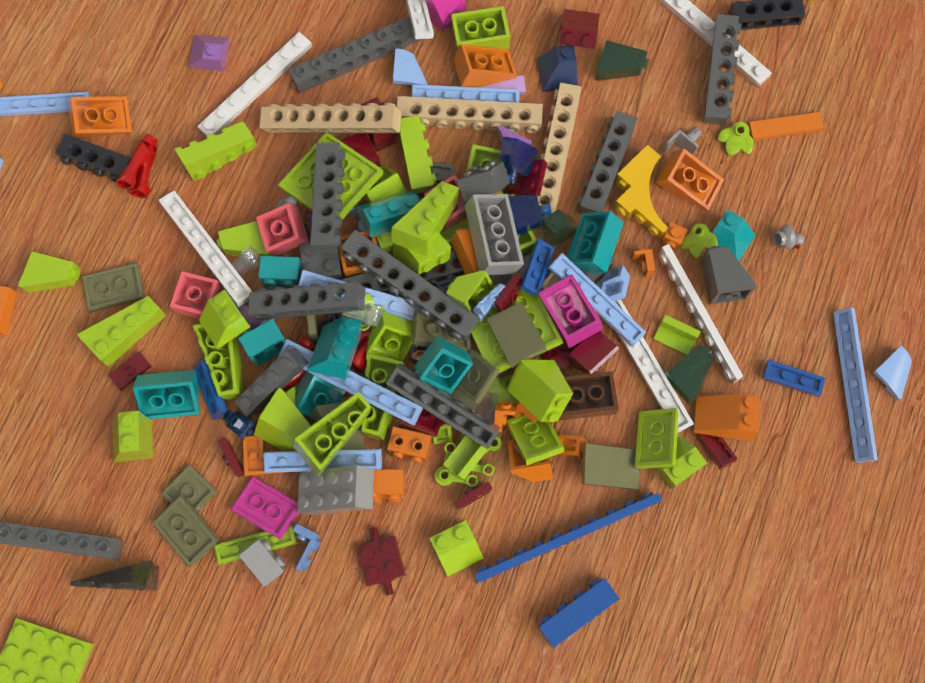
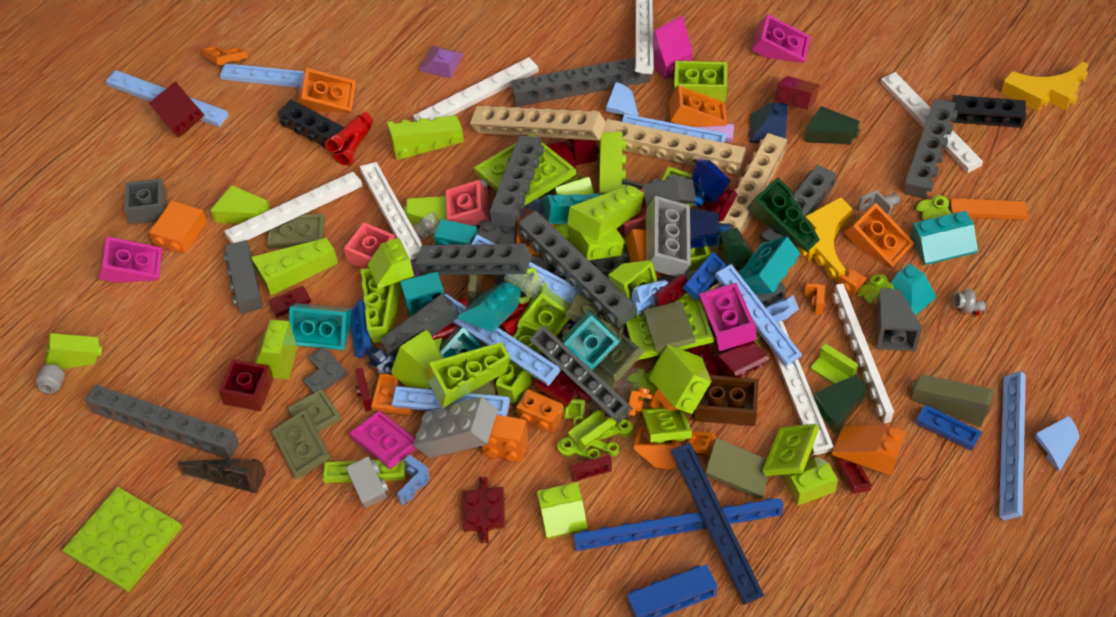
camera: 15 degrees right, 20 degrees down
none -> dark red brick [219,359,274,411]
none -> dark grey brick [223,240,263,314]
none -> white plate [224,172,363,244]
none -> dark grey plate [303,346,347,394]
none -> dark blue tile [670,442,764,605]
none -> dark green wedge [747,177,820,252]
none -> slope [910,211,978,265]
none -> olive slope [910,374,995,427]

